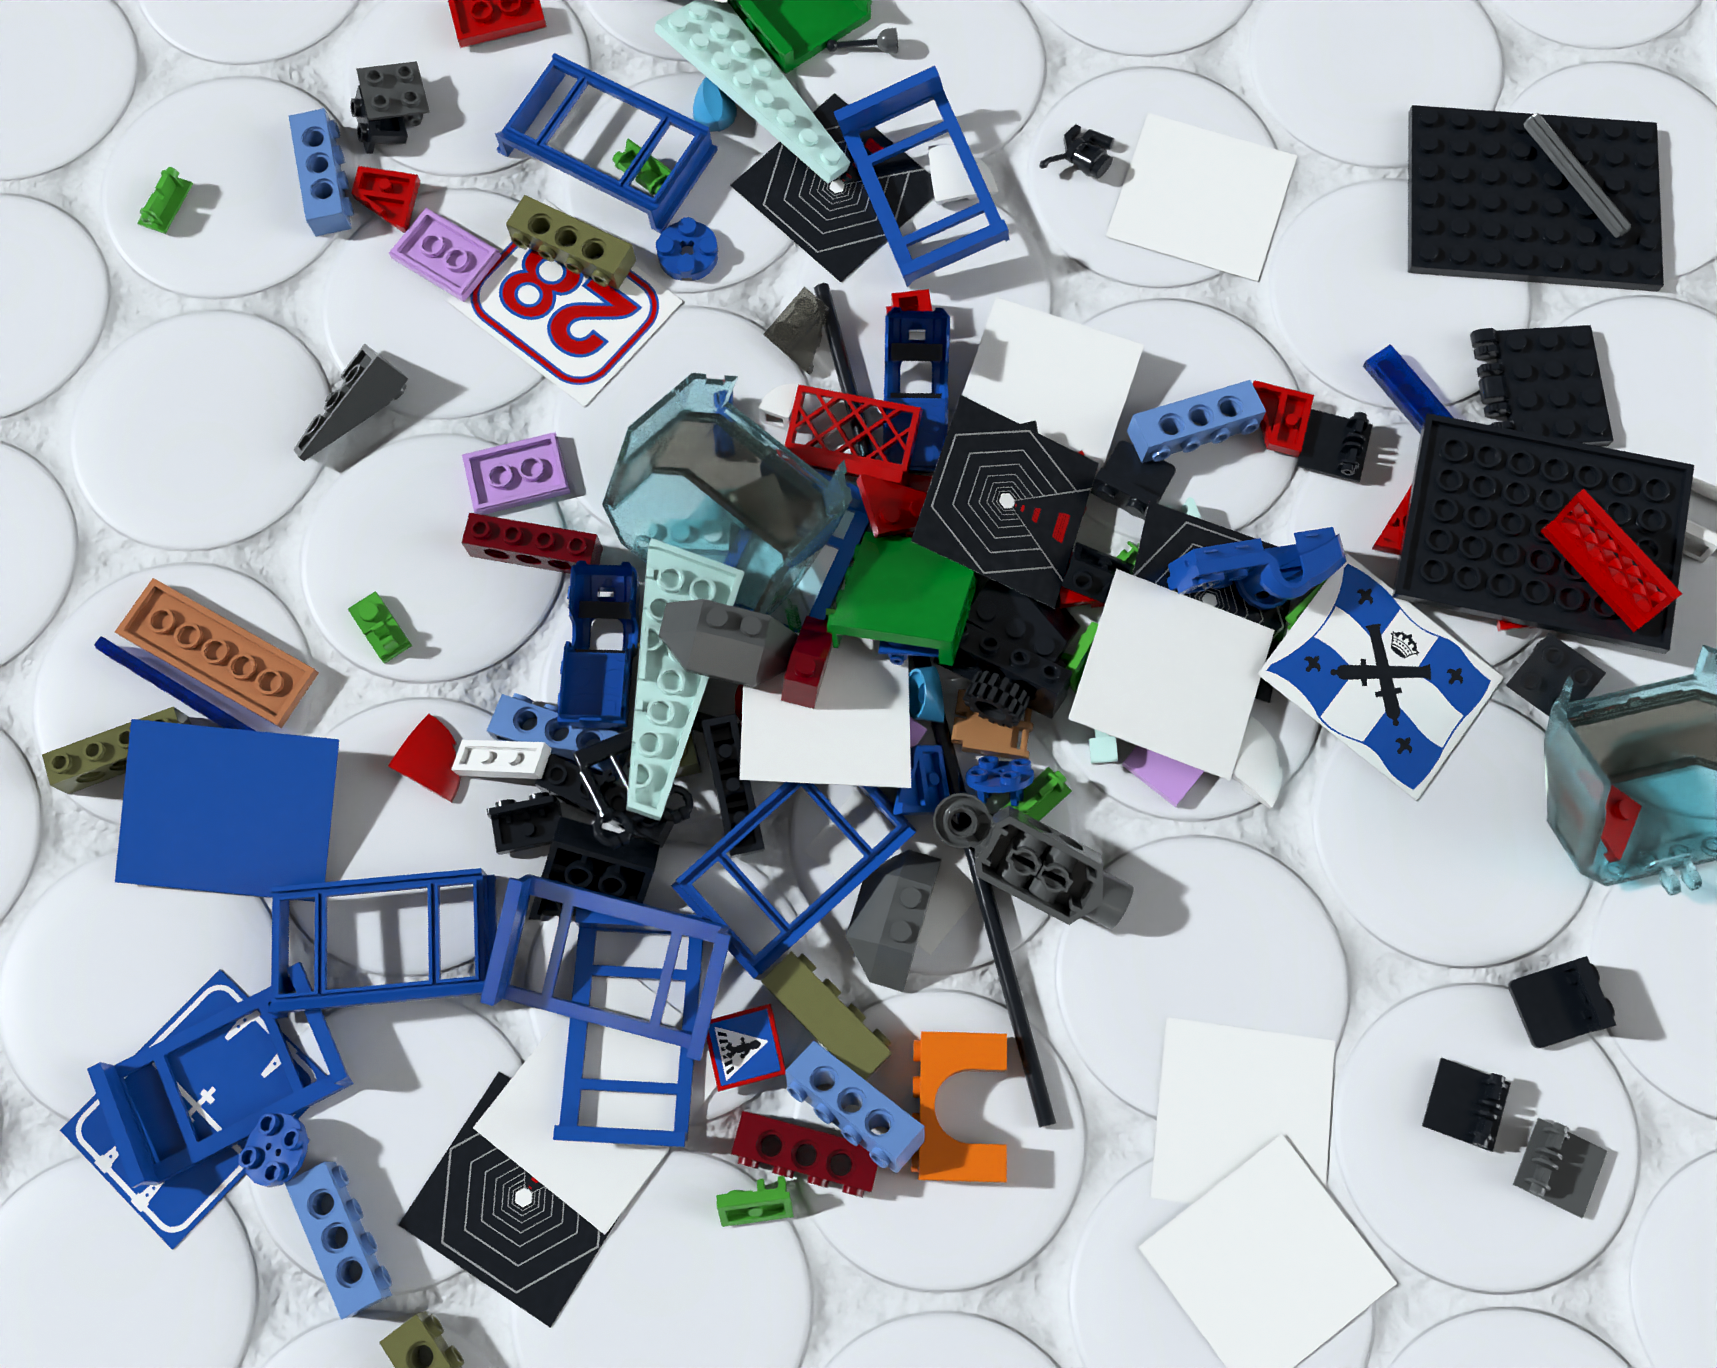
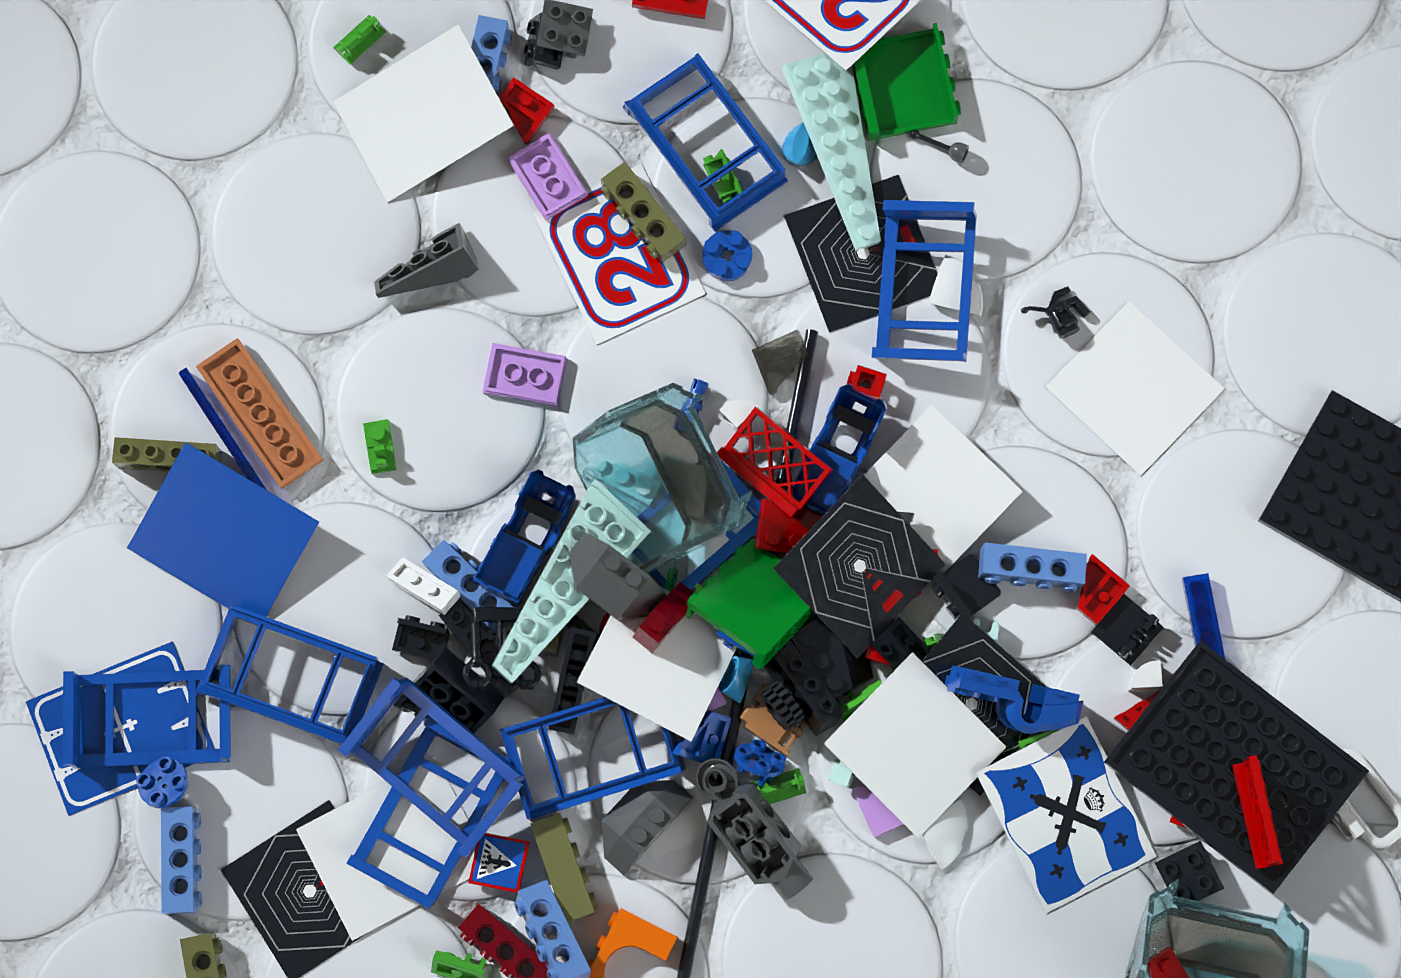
camera: 25 degrees right, 5 degrees up
red brick [388,714,461,803] -> none
dark red brick [461,513,603,574] -> none
black hinge [1470,325,1614,447] -> none
none -> white sticker [333,24,514,203]
none -> white brick [1128,661,1163,691]

